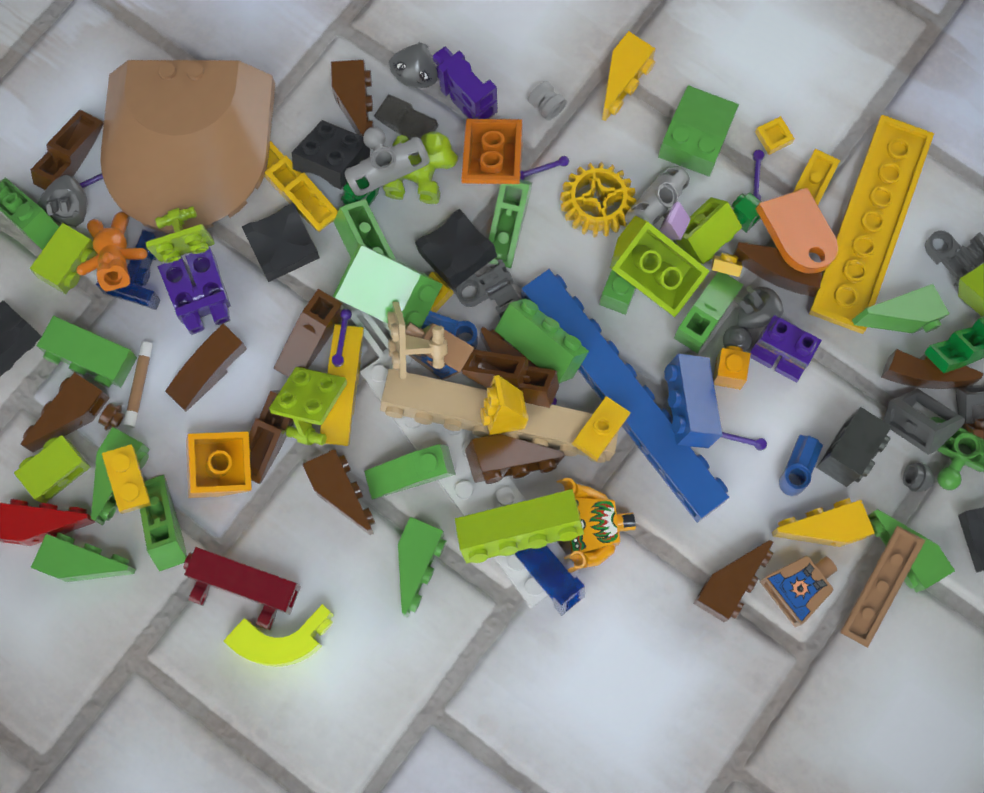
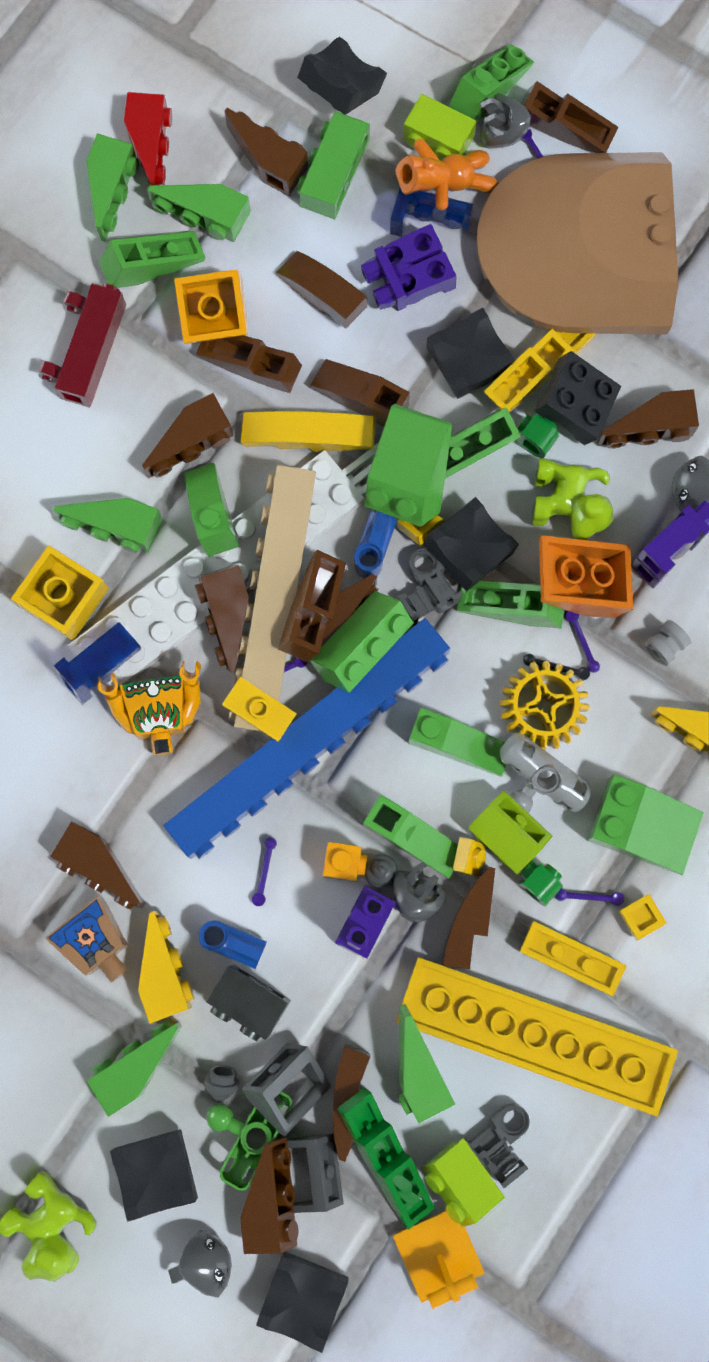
camera: 90 degrees right, 5 degrees up
lime brick [14,435,91,503] -> none
reddish brown plate [98,403,125,431] -> none
yellow brick [101,444,151,514] -> none
medium nougat bar [123,341,153,428] -> none
lime plate [146,206,215,263] -> none
neon yellow arch [223,604,334,667] -> none
lime plate [269,367,347,446] -> none
dark purple hinge [332,309,352,367] -> none
light grey piece [345,127,430,196] -> none
clear smoke slope [374,94,439,140] -> none
tan plate [387,302,447,379] -> none
medium nougat torso [405,322,474,380] -> none
lime brick [454,489,584,564] -> none
yellow slope [480,375,529,435] -> none
lime slope [610,216,710,317] -> none
lavender slope [659,202,691,240] -> none
brick [664,353,723,448] -> none
orange tile [756,188,838,274] -> none
medium nougat tile [840,526,926,648] -> none
none -> yellow brick [11,545,109,641]
none -> black hinge [523,654,590,681]

